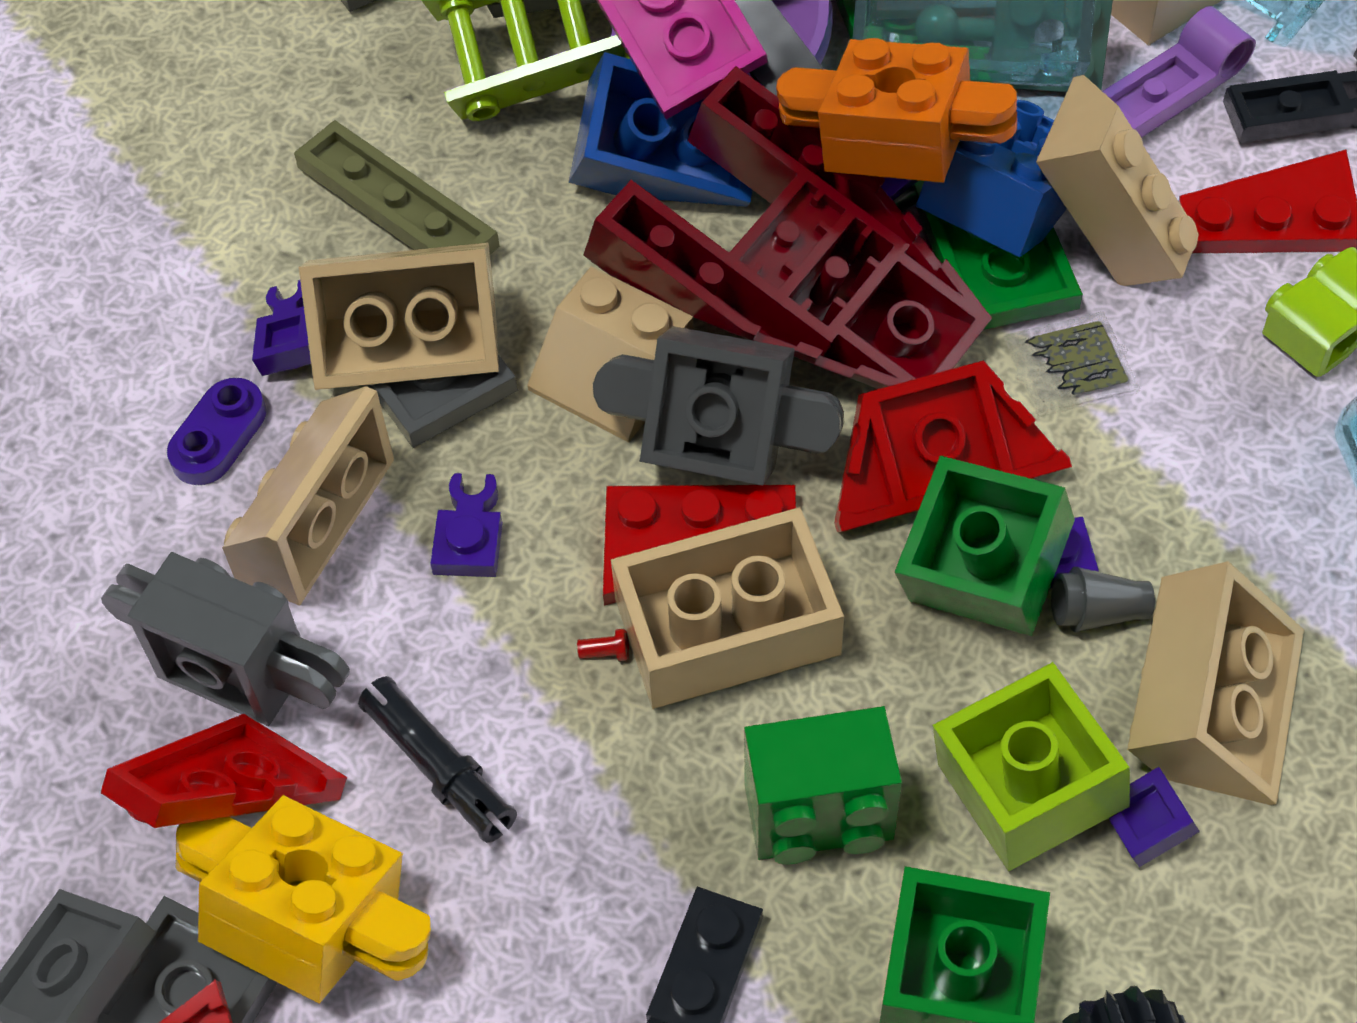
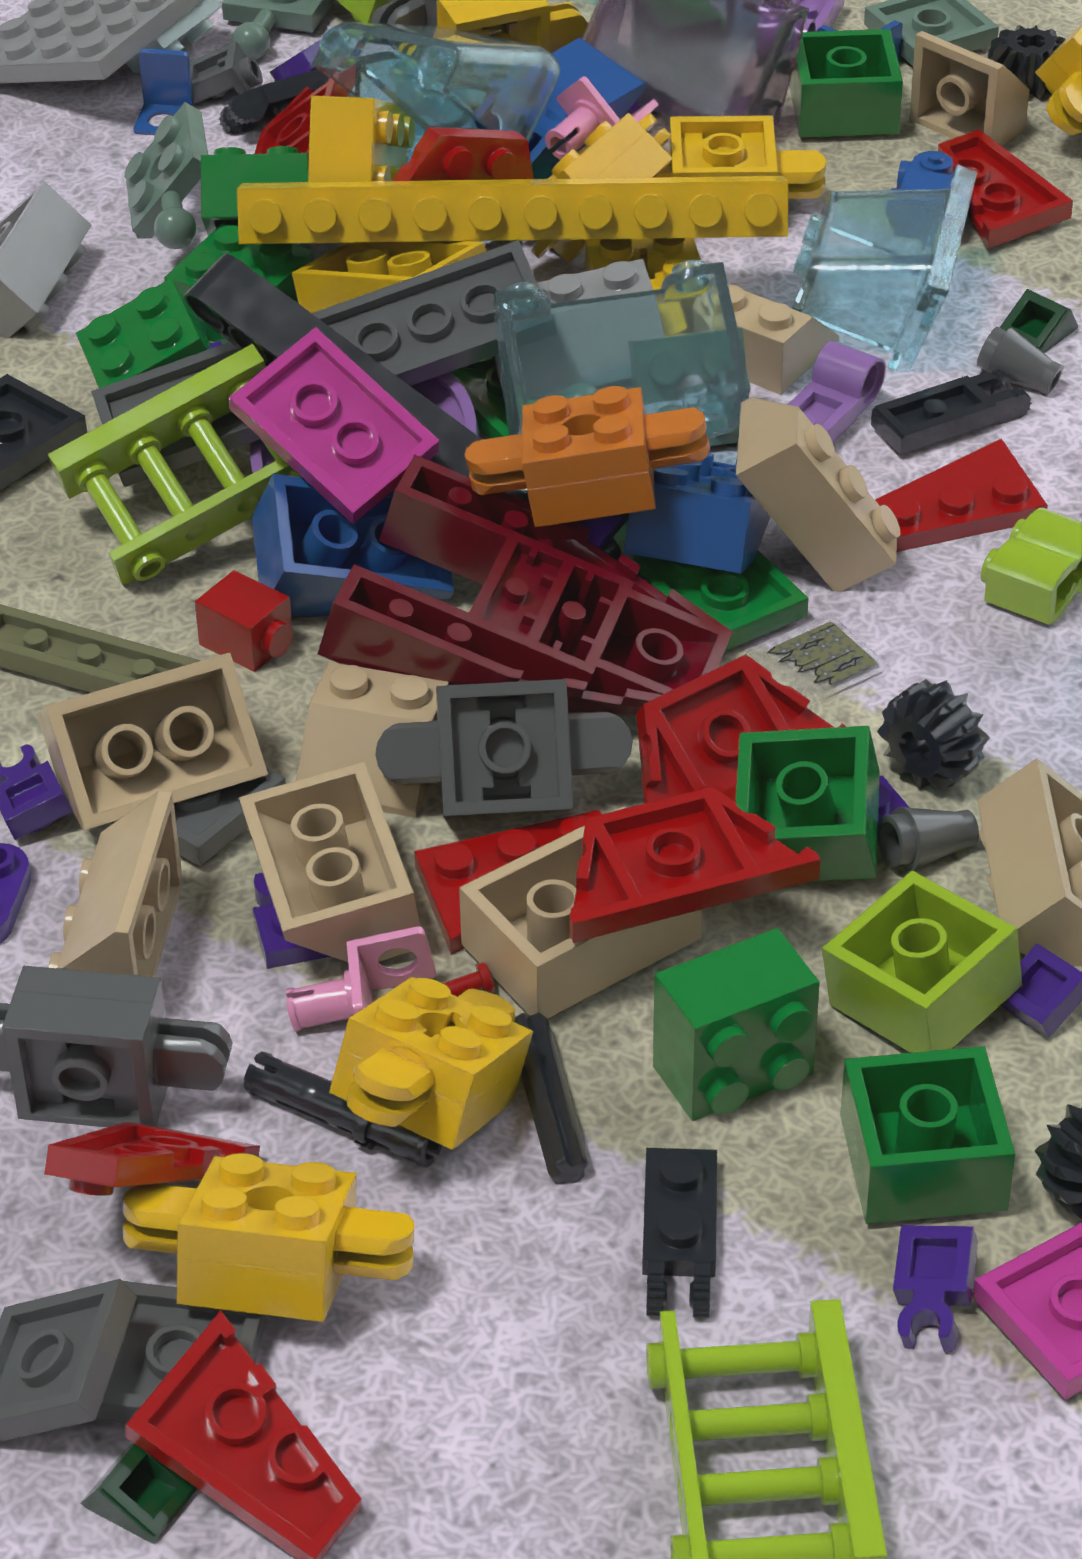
camera: 20 degrees left, 15 degrees down
none -> red brick [194,570,293,672]
none -> tan slope [239,762,421,962]
none -> bright pink bracket [285,926,436,1032]
none -> yellow brick [329,977,533,1150]
none -> black axle [514,1013,589,1183]
none -> red wing [570,787,821,943]
none -> black gear [877,679,990,791]

